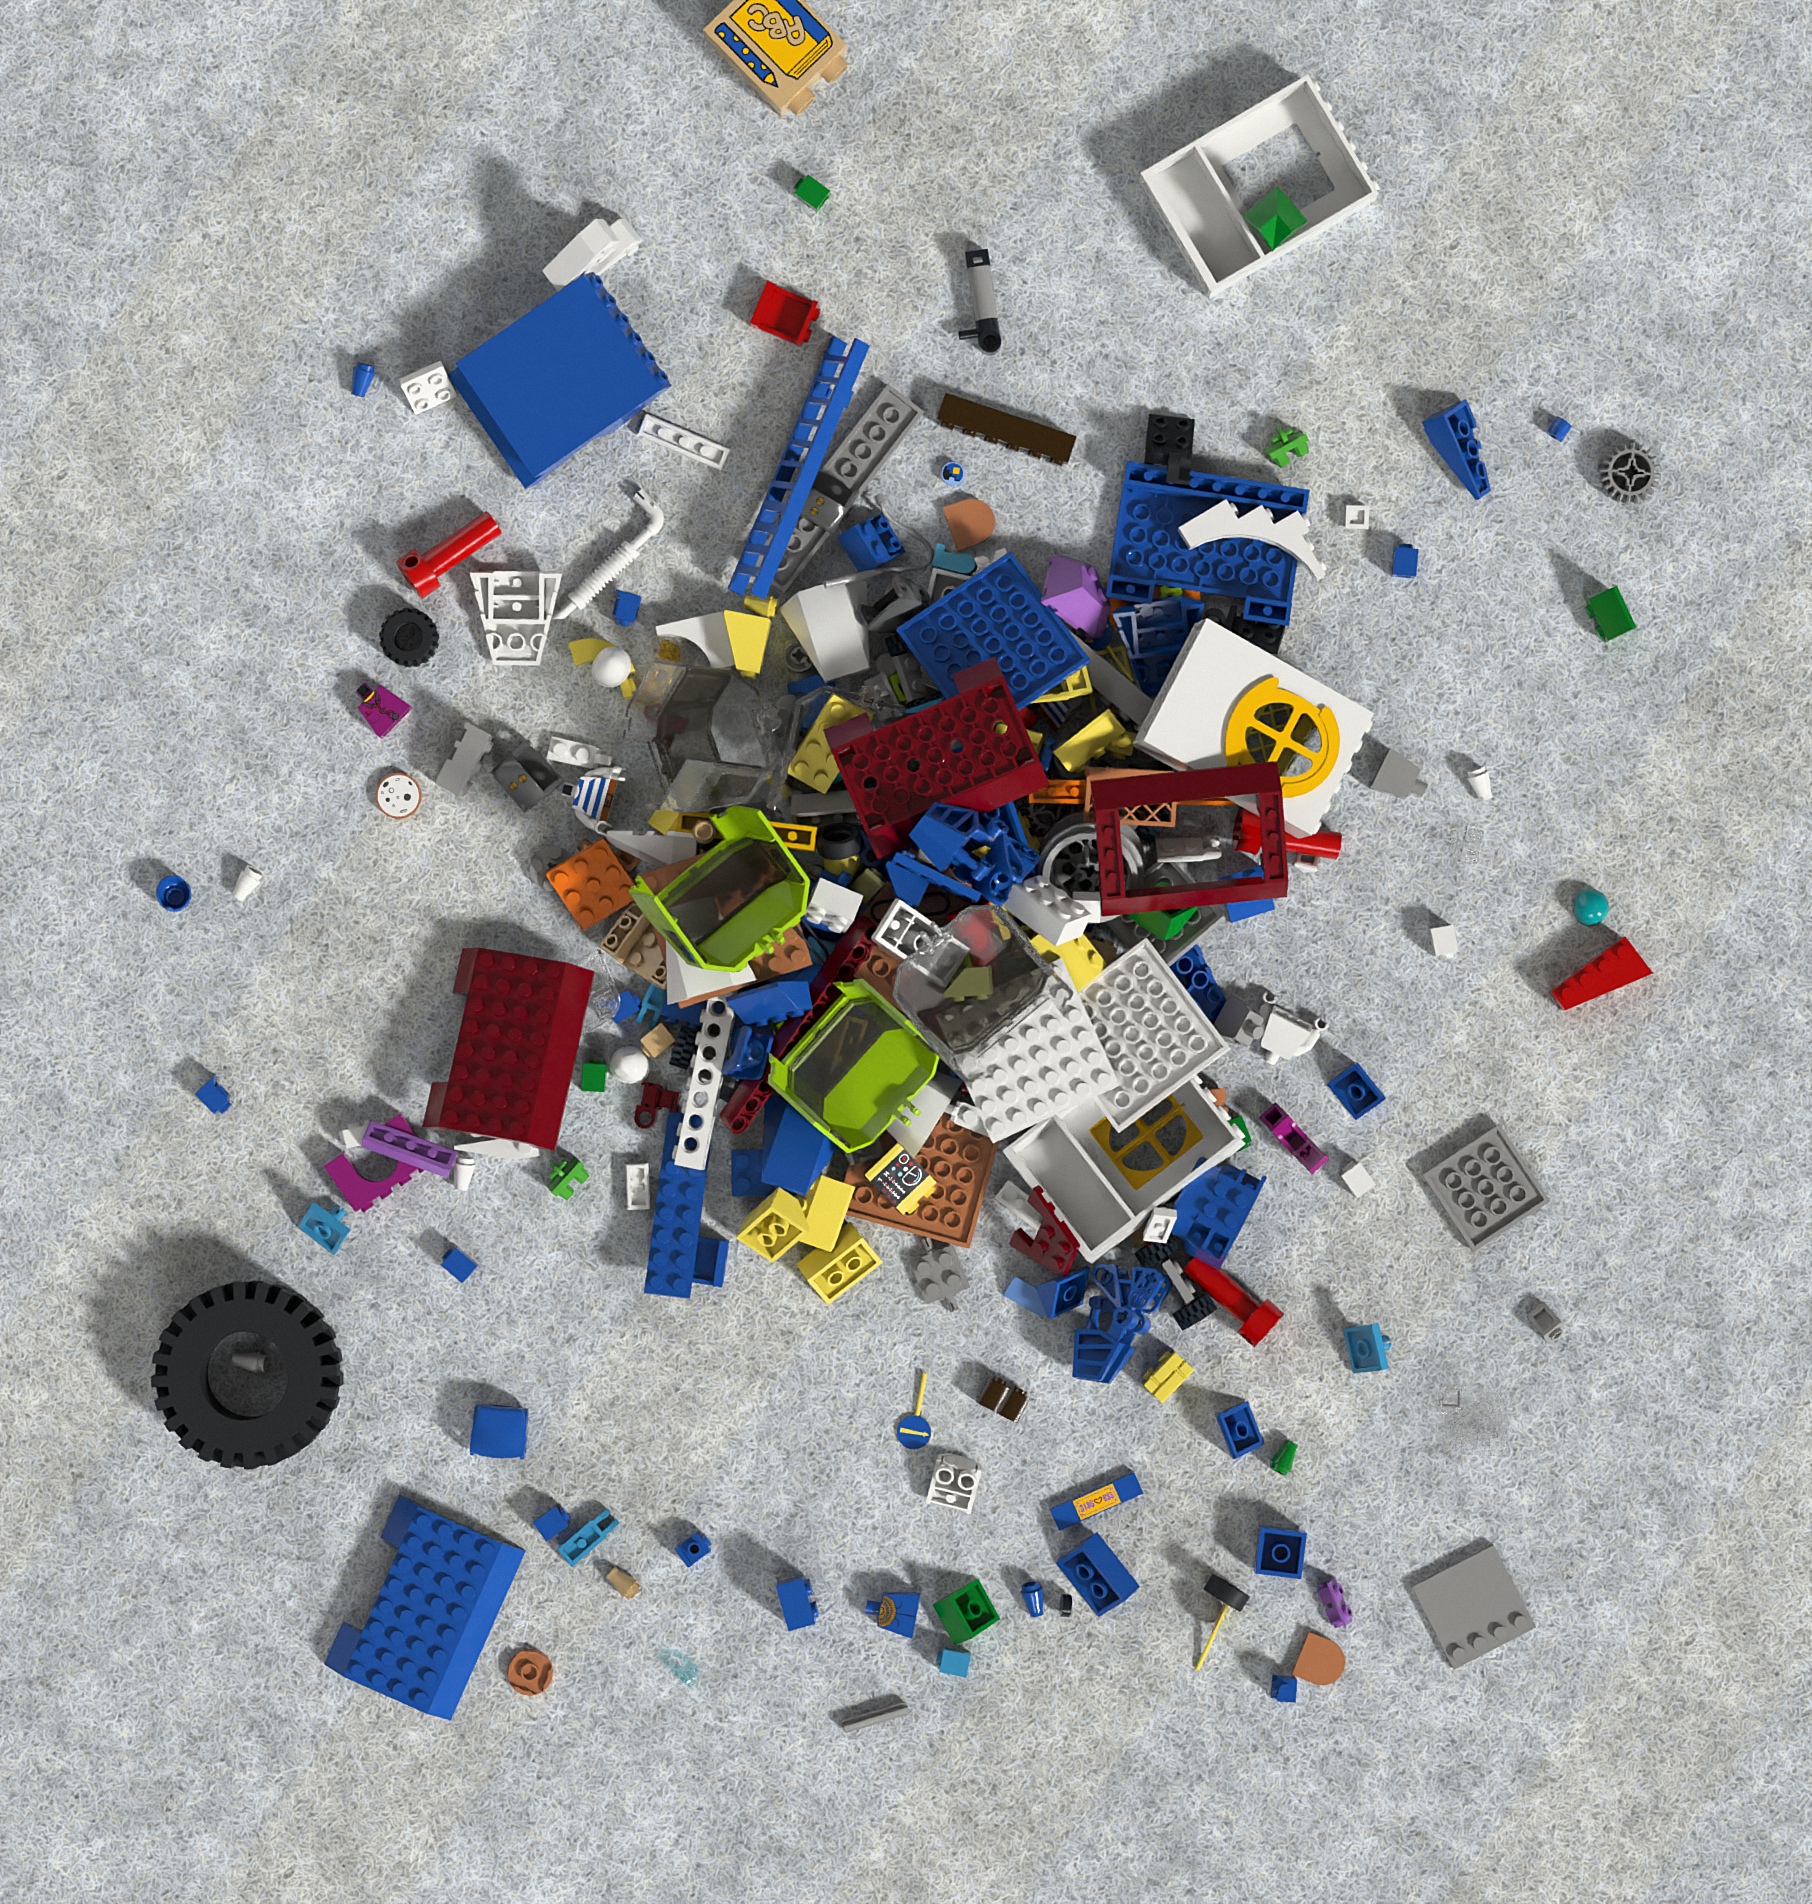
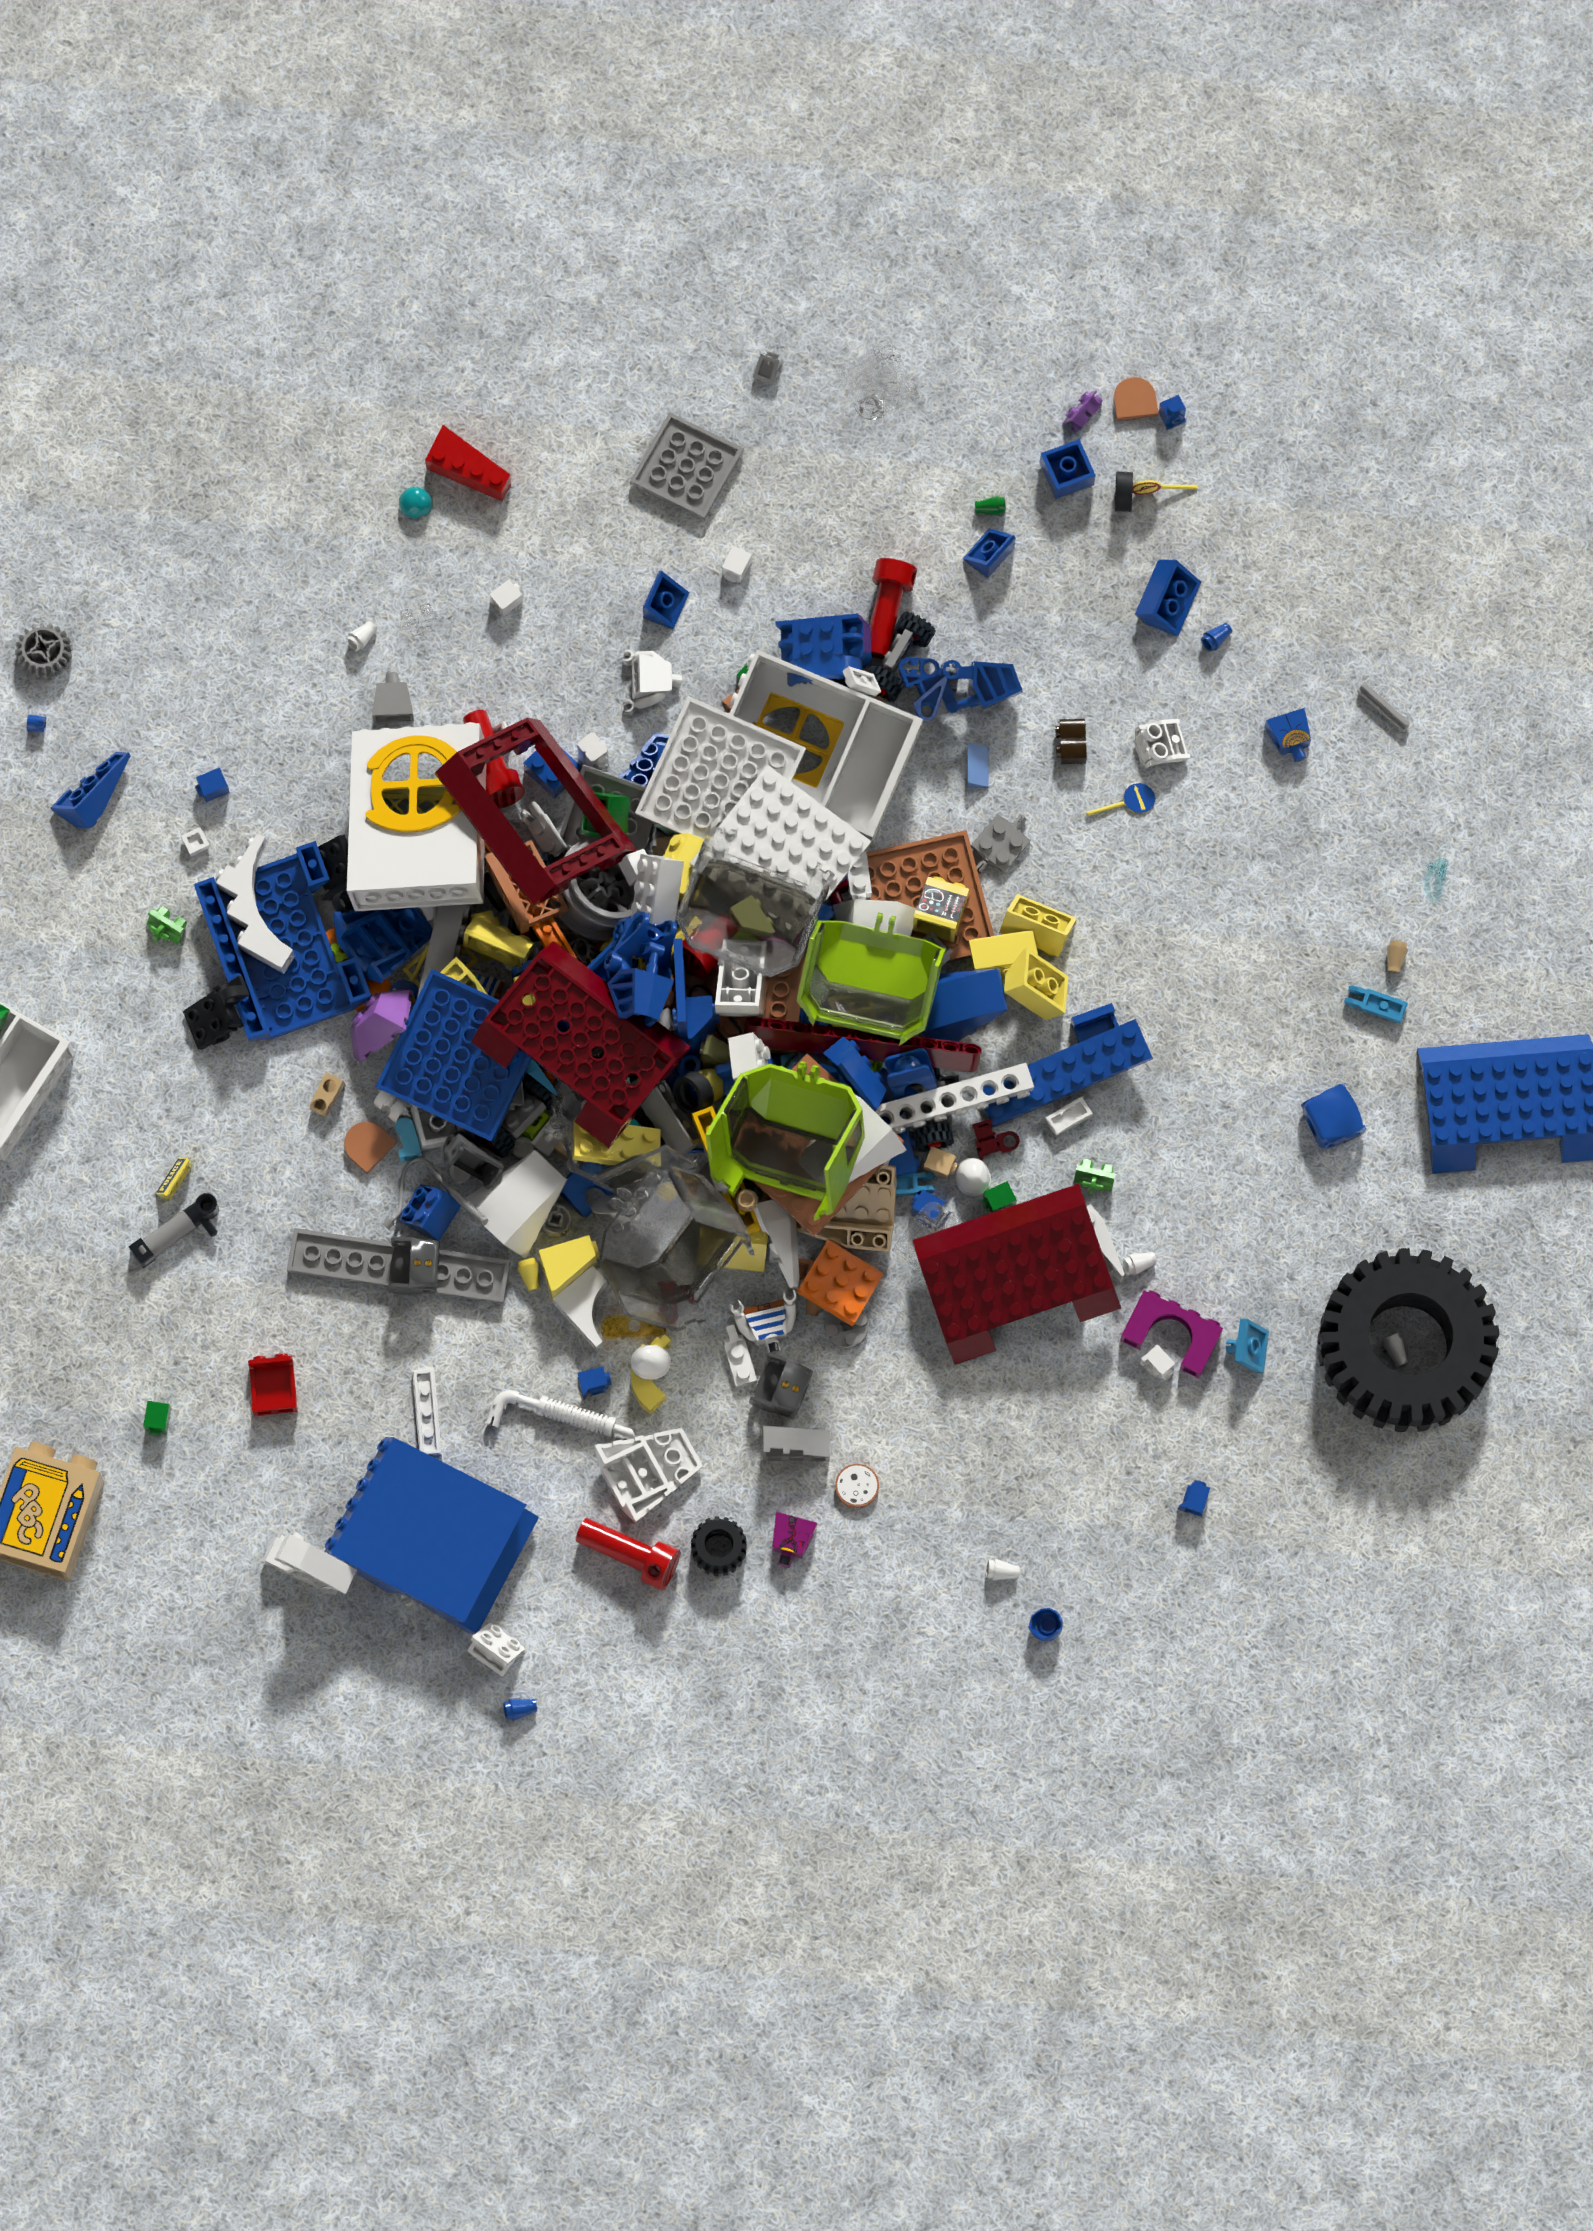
camera: 125 degrees left, 15 degrees down
medium lavender slope [361,1120,458,1178] -> none
blue brick [441,1247,479,1283] -> none
nougat tile [507,1649,553,1696] -> none
blue brick [533,1505,571,1541] -> none
blue brick [675,1531,712,1568] -> none
blue ladder [727,336,870,600] -> none
blue brick [731,1149,779,1196] -> none
blue brick [776,1574,819,1631] -> none
green slope [933,1579,1000,1646] -> none
dark azure brick [936,1647,971,1677] -> none
dark brown brick [937,393,1077,467] -> none
tile [941,462,964,486] -> none
white plate [994,1180,1043,1231] -> none
dark red wing [1009,1185,1080,1277] -> none
blue slope [1035,1266,1090,1319] -> none
tile [1050,1472,1144,1531] -> none
black tile [1059,1593,1072,1617] -> none
light yellow brick [1142,1350,1194,1403] -> none
light grey torso [1213,994,1264,1047] -> none
magenta arch [1259,1102,1329,1175] -> none
dark azure tile [1343,1323,1392,1374] -> none
light grey plate [1411,1544,1536,1670] -> none
green slope [1585,586,1636,643] -> none
none -> light yellow slope [156,1158,192,1201]
none -> tan leg [310,1072,346,1117]
none -> white brick [577,732,609,772]

